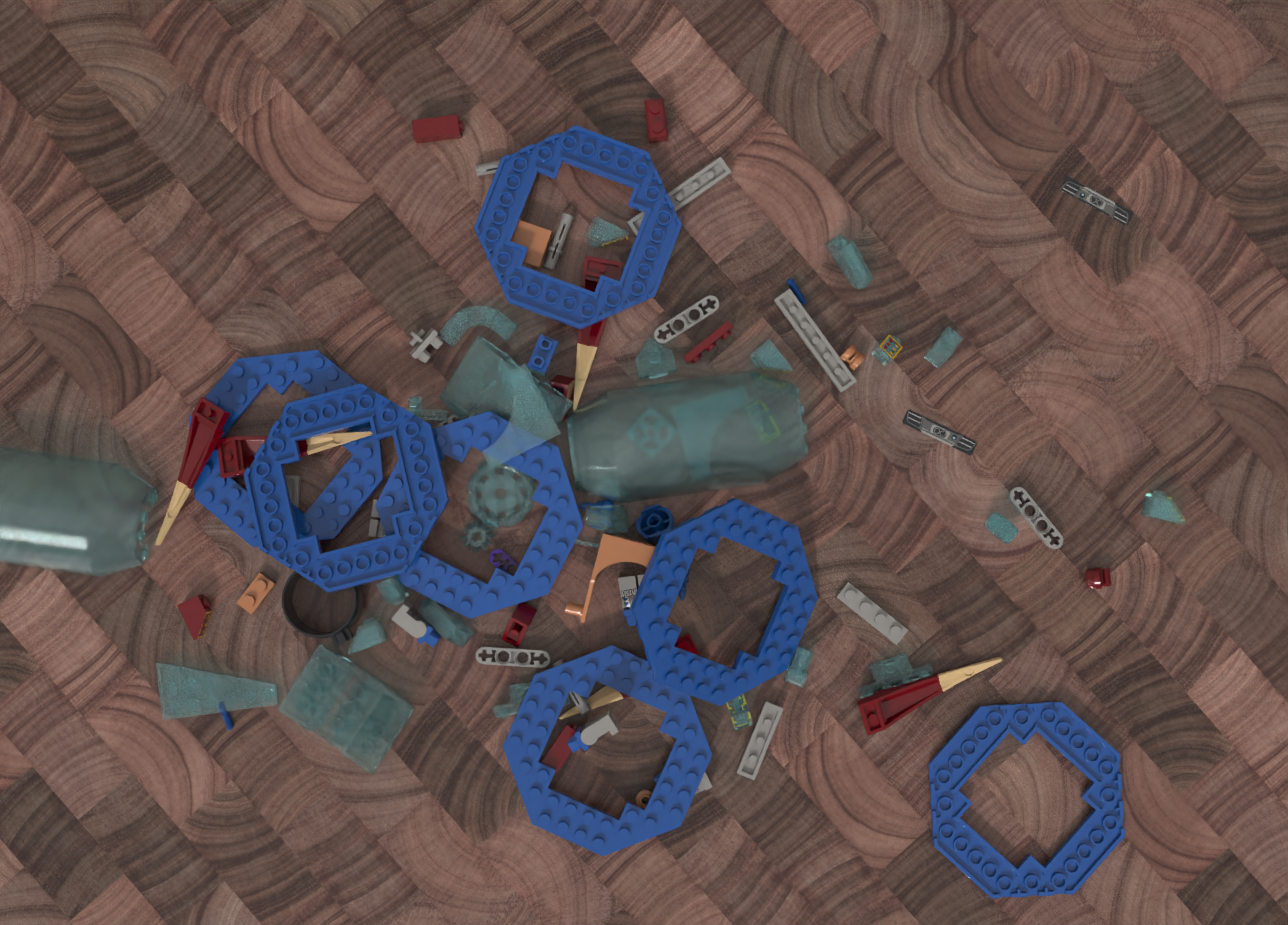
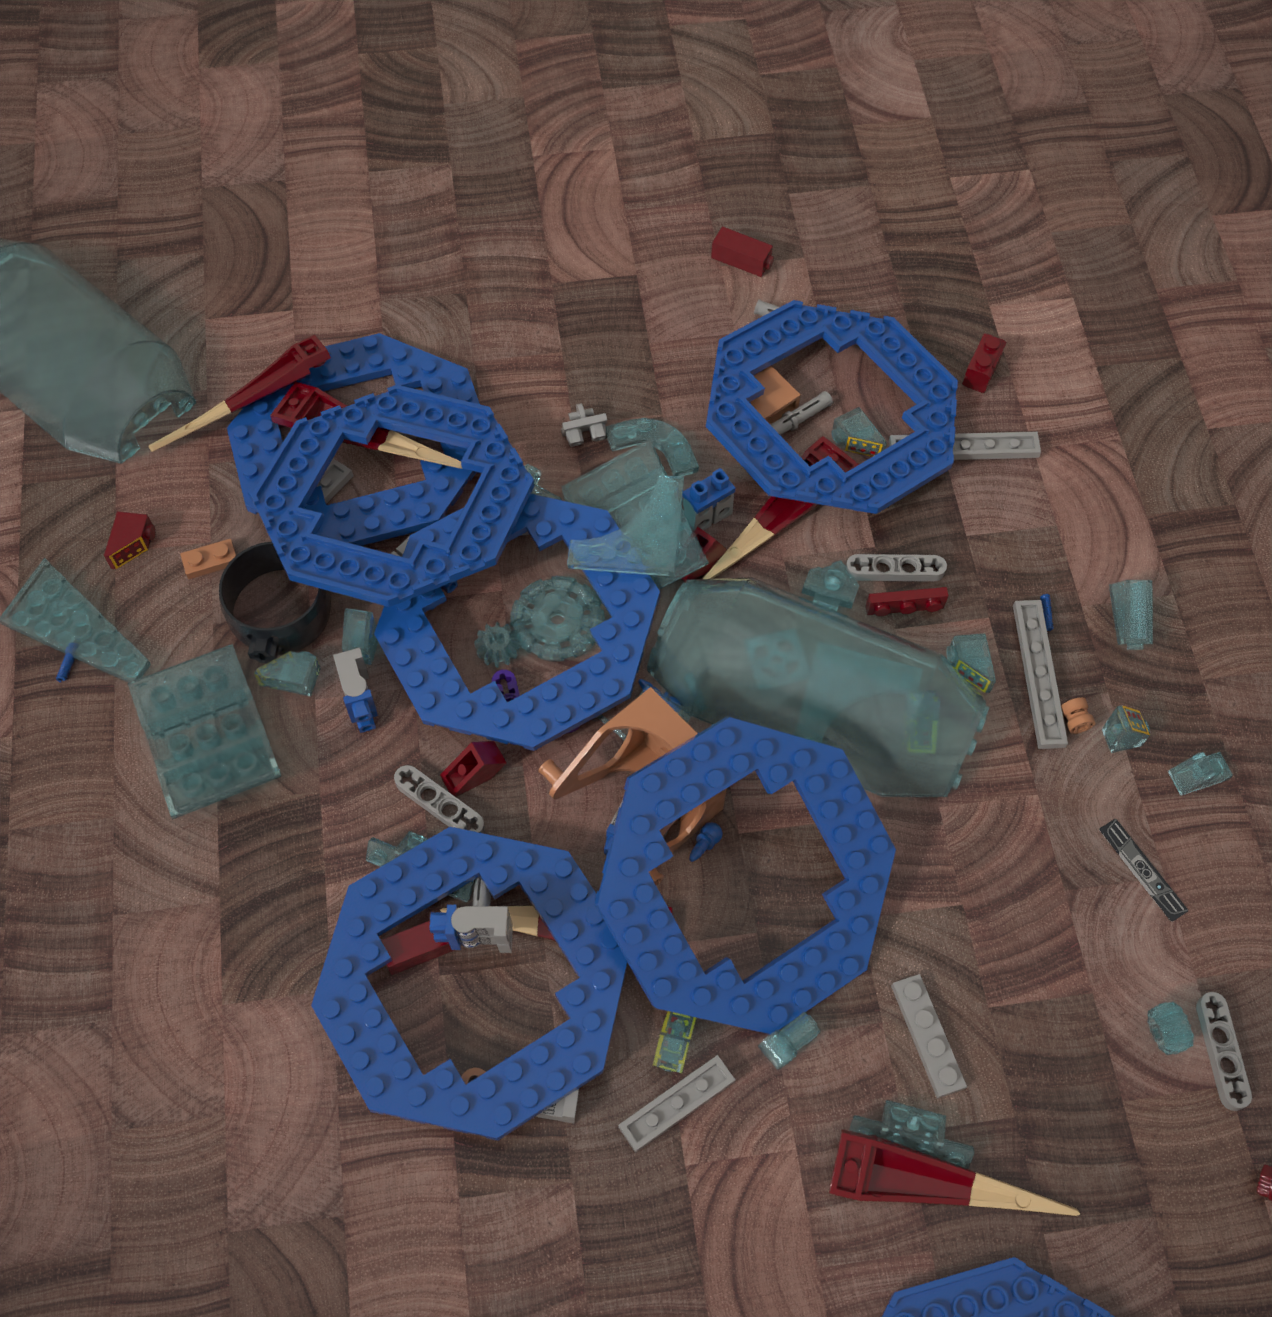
camera: 35 degrees right, 25 degrees down
clear light blue slope [417,598,475,648] -> none

